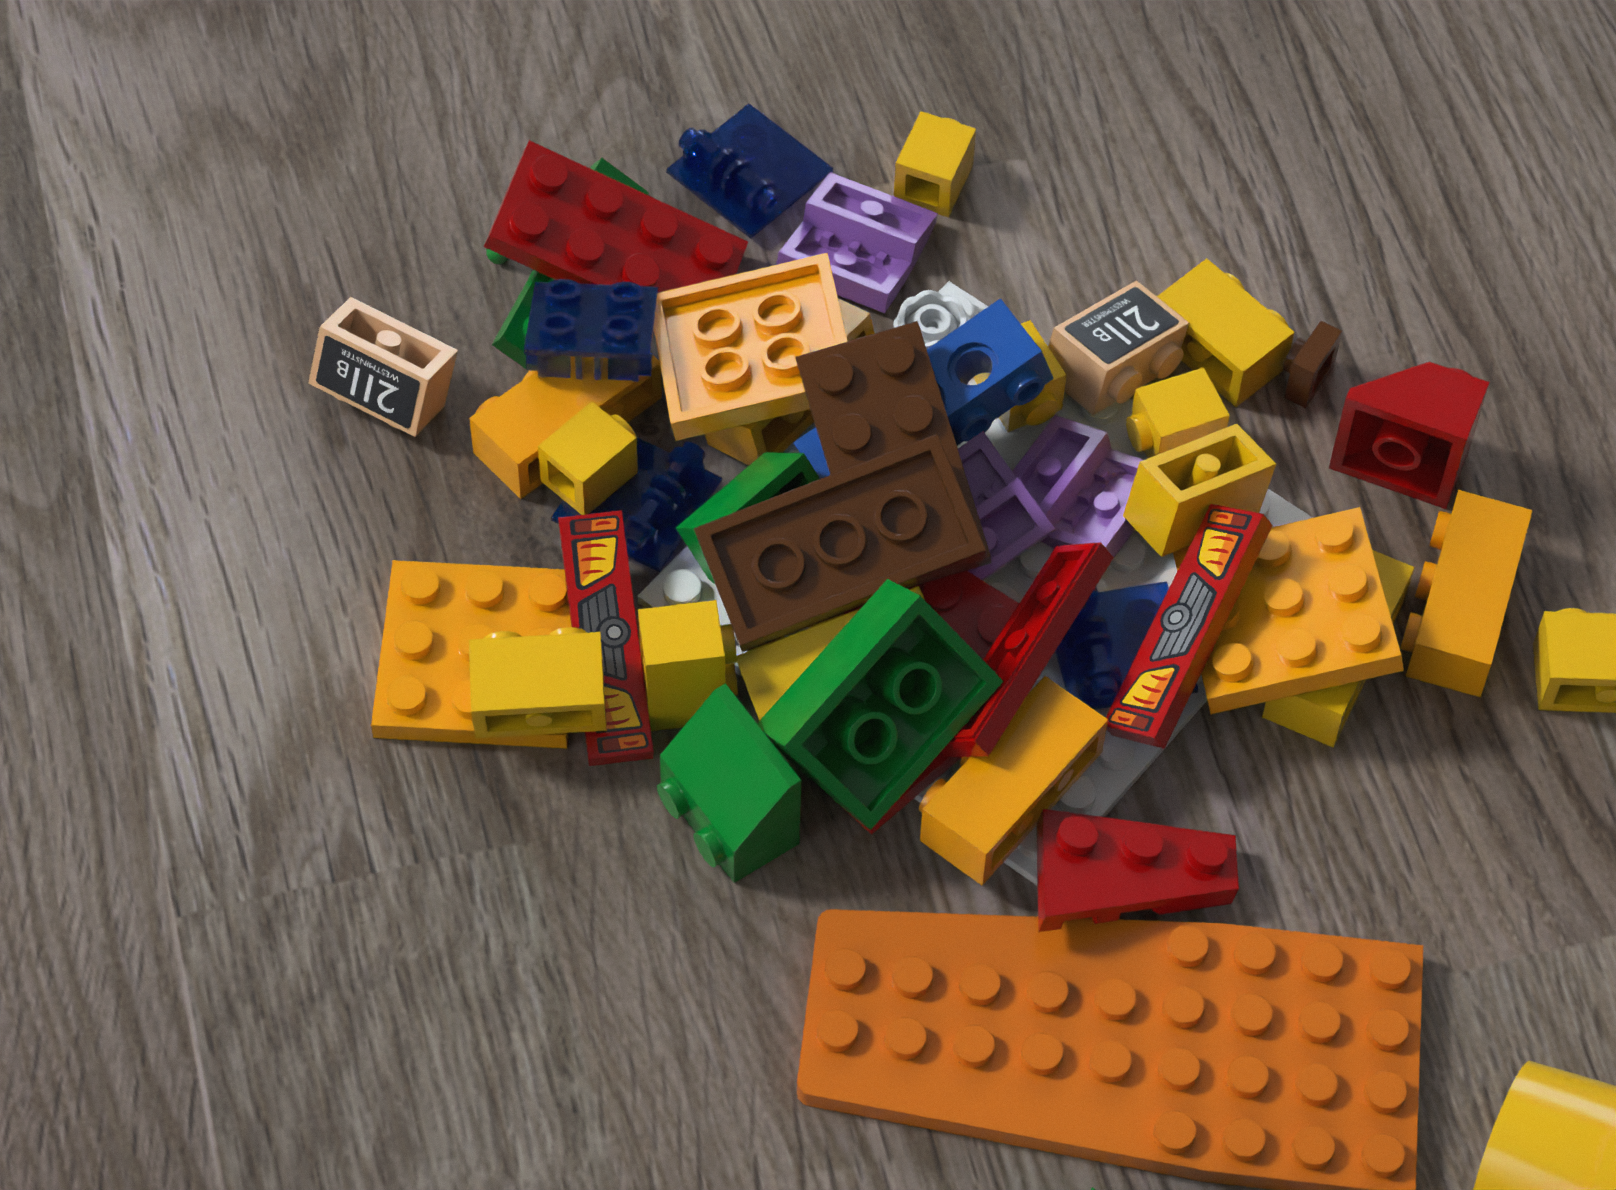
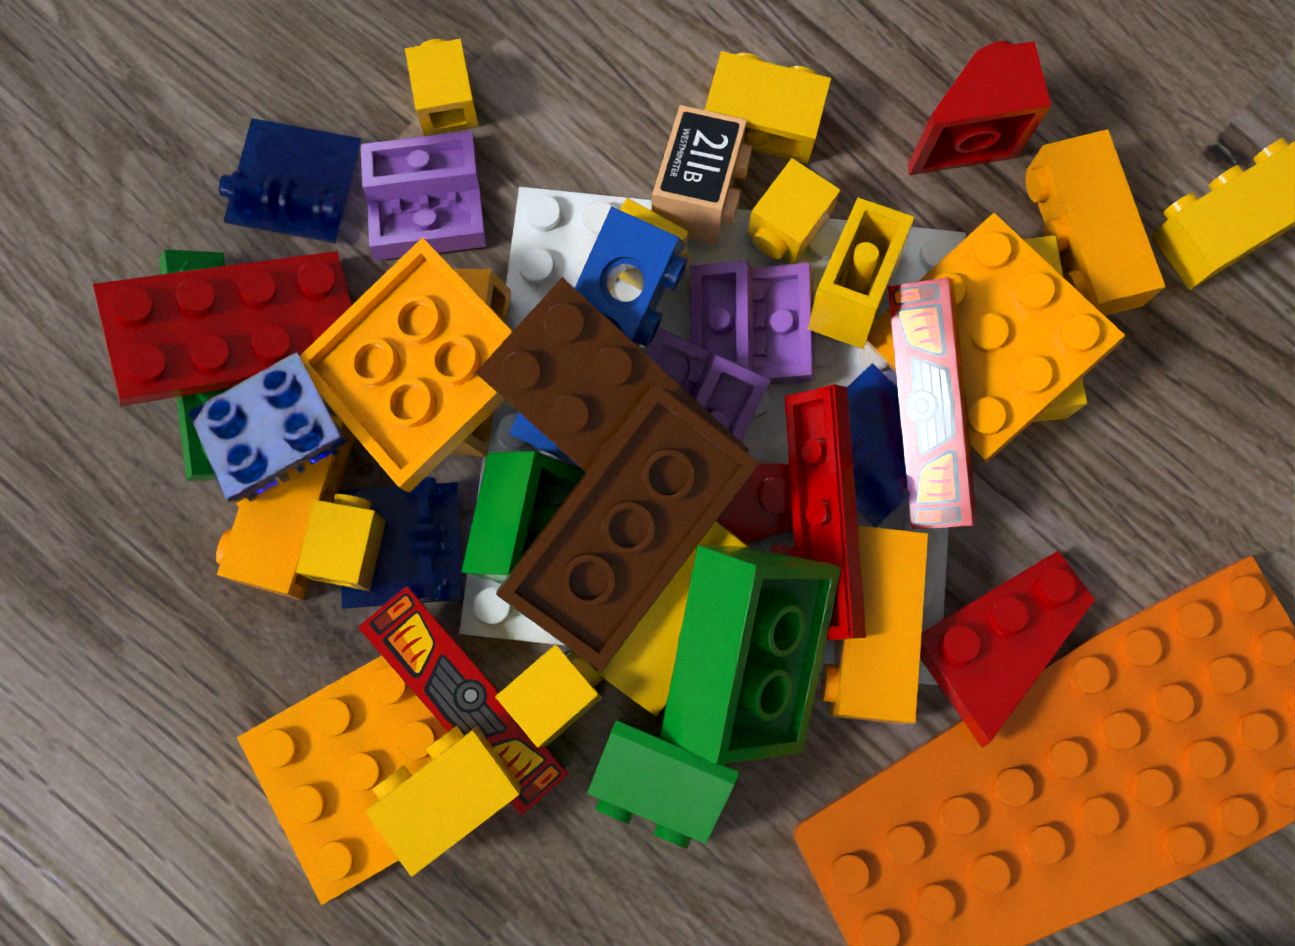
camera: 35 degrees left, 20 degrees up
light nougat brick [308,297,458,437] -> none
white plate [893,290,971,349] -> none
reddish brown plate [1283,321,1342,409] -> none

